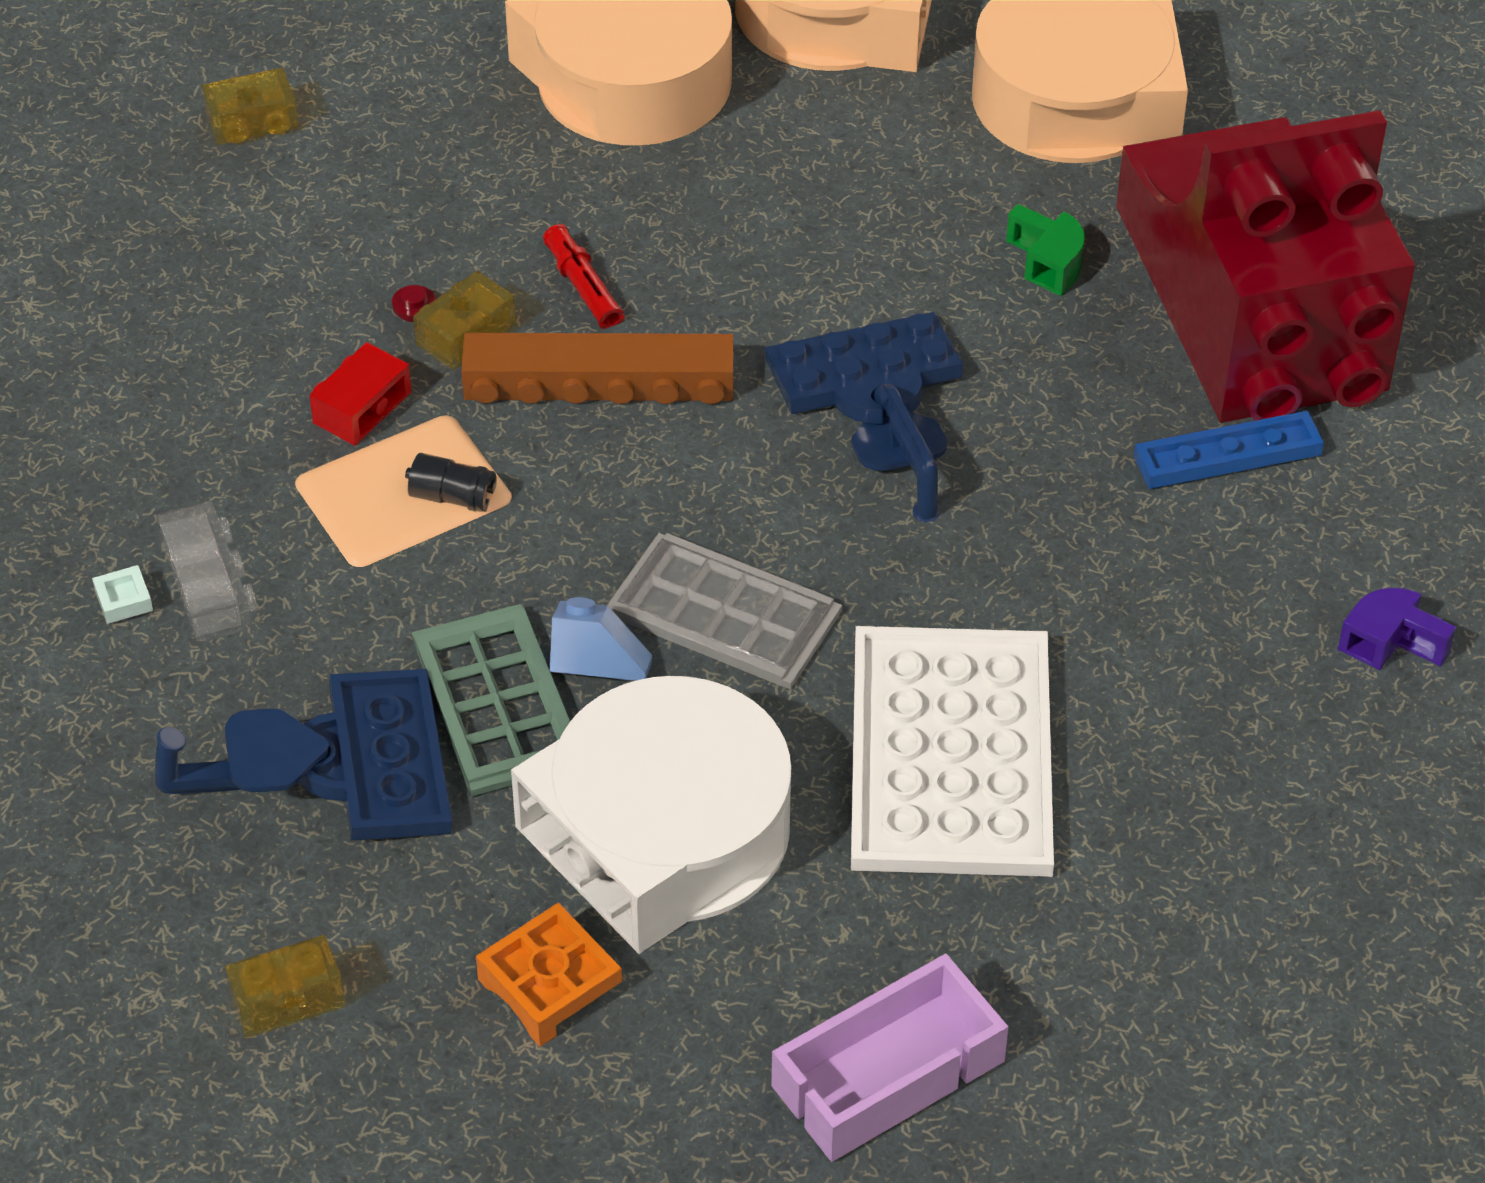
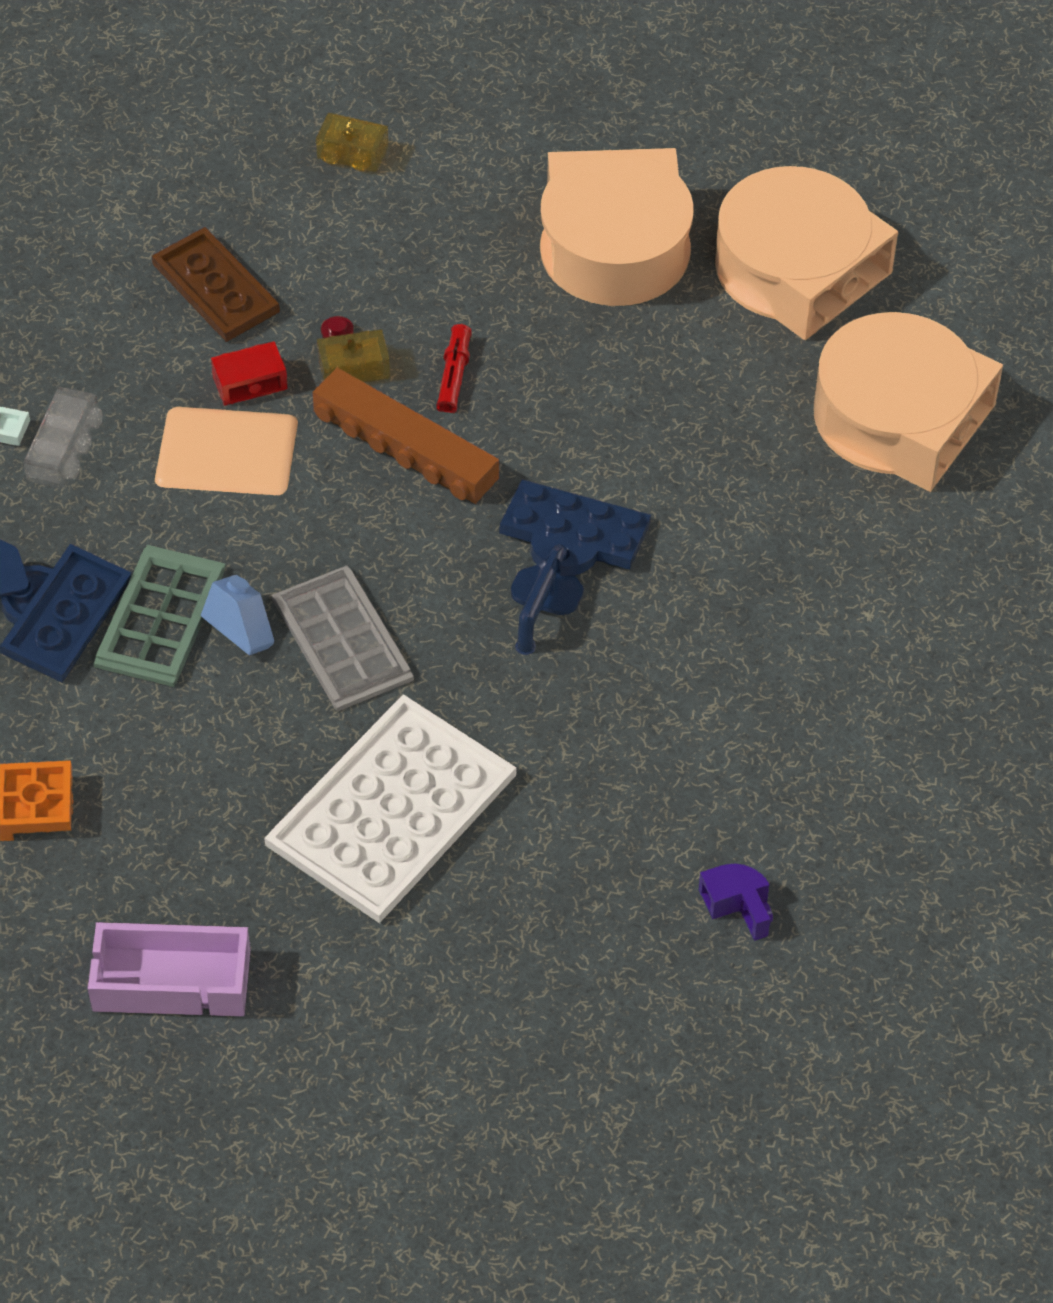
camera: 35 degrees right, 5 degrees up
black piece [405,452,497,512] -> none
white brick [511,676,791,954] -> none
green brick [1006,203,1084,296] -> none
dark red arch [1116,110,1415,423] -> none
blue plate [1134,411,1324,489] -> none
none -> reddish brown plate [152,227,280,342]

